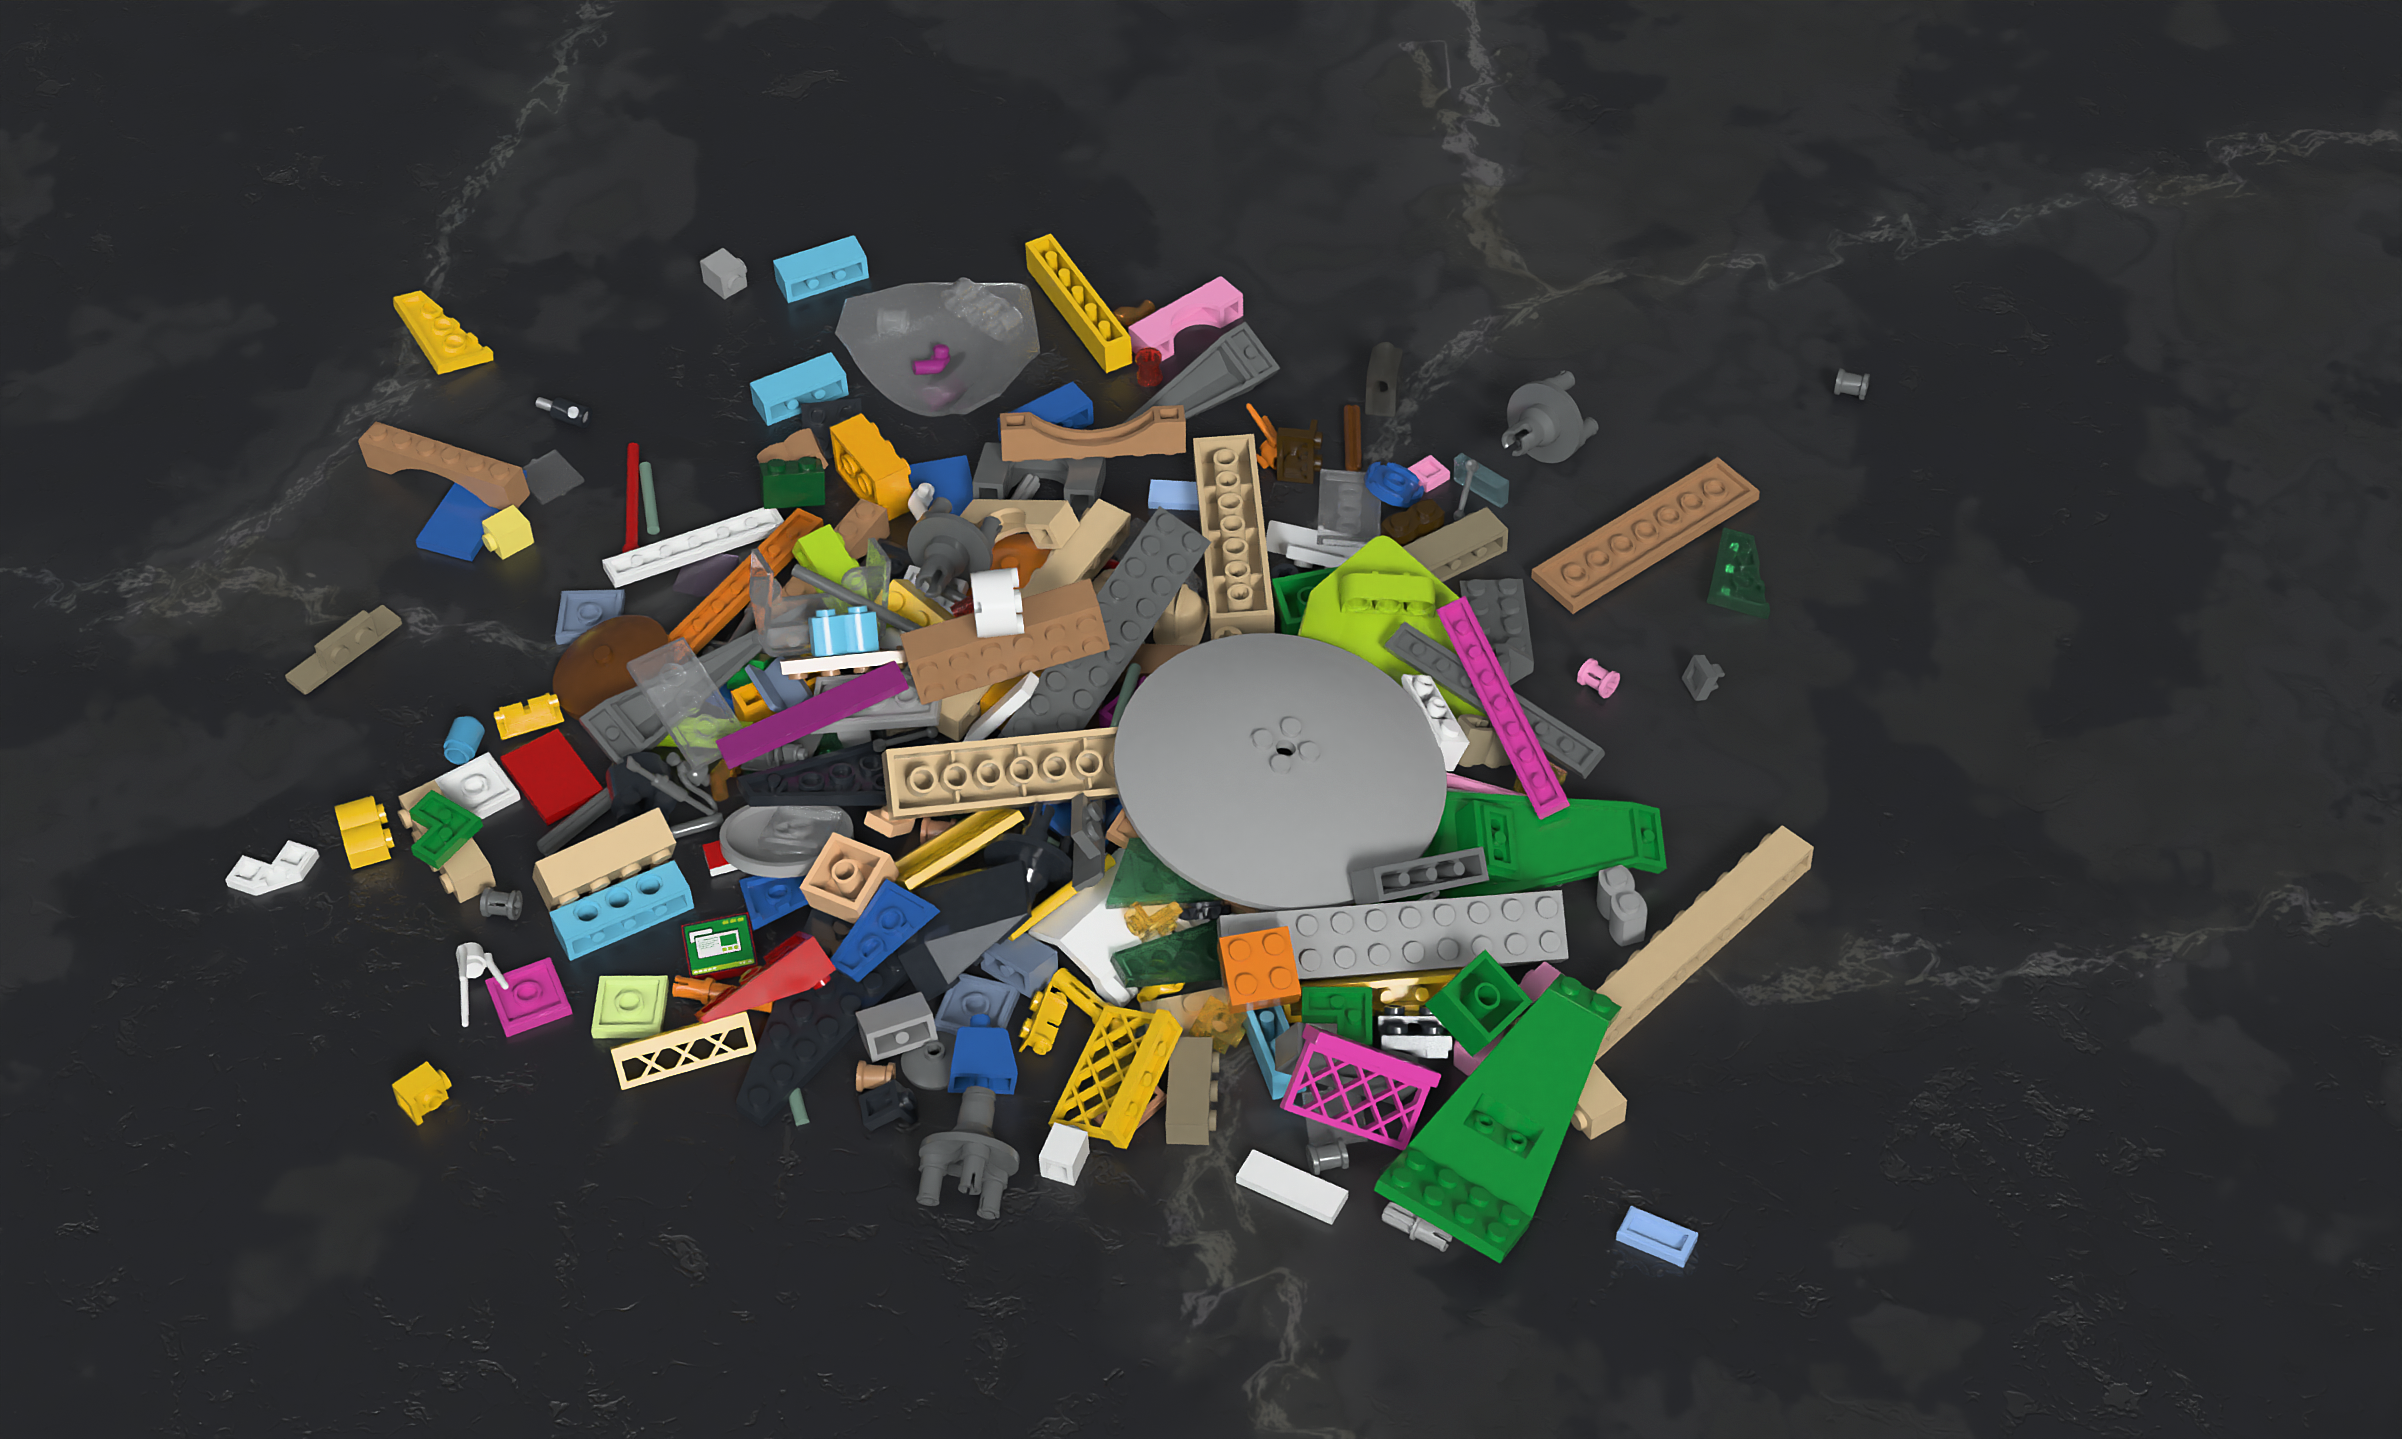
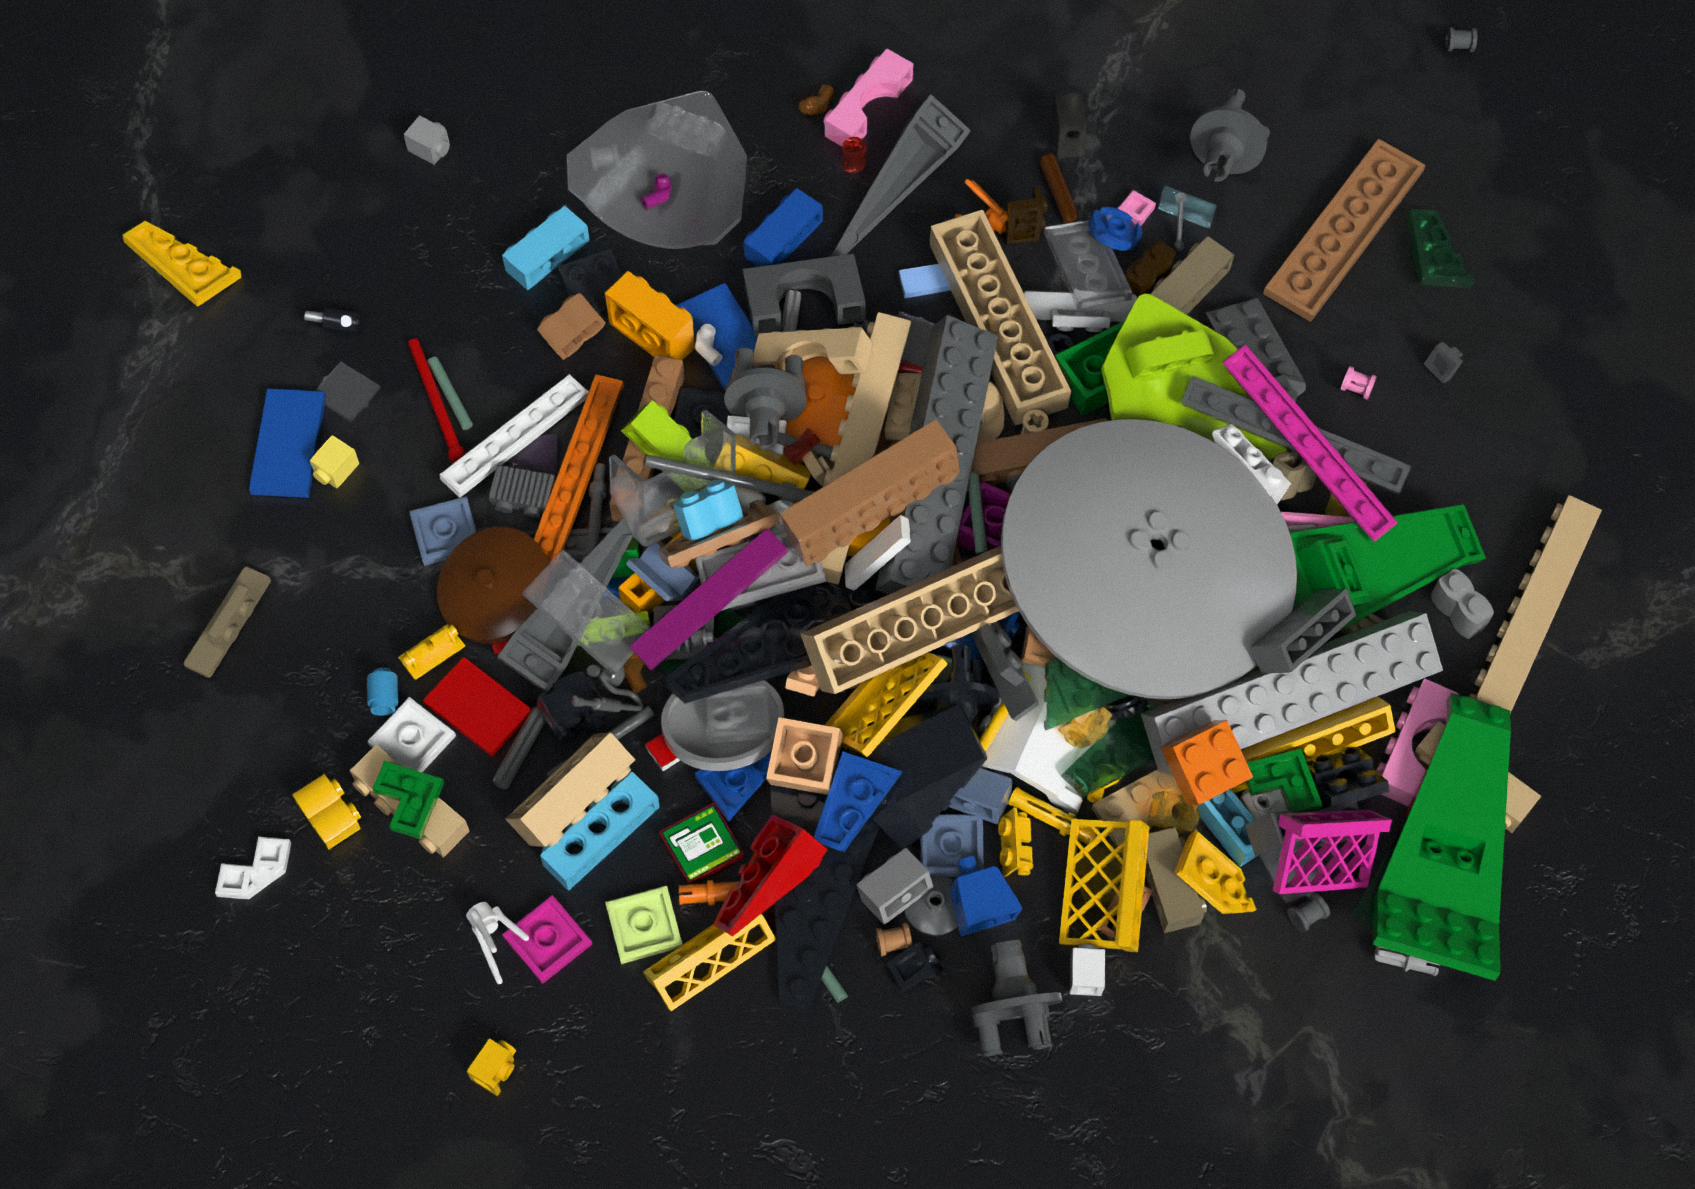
camera: 20 degrees left, 15 degrees up
medium nougat arch [358,422,530,510] -> none
dark grey bush [480,887,523,920] -> none
dark green brick [759,457,825,509] -> none
medium azure brick [773,235,869,303] -> none
dark grey hinge [873,726,938,752] -> none
white brick [970,567,1024,638] -> none
medium nougat arch [1000,405,1186,462] -> none
yellow brick [1025,234,1132,373] -> none
white tile [1236,1150,1348,1225] -> none
green brick [1424,949,1533,1057] -> none
light blue tile [1616,1206,1698,1267] -> none
none -> dark grey brick [489,465,556,518]
none -> yellow tile [1174,830,1256,914]

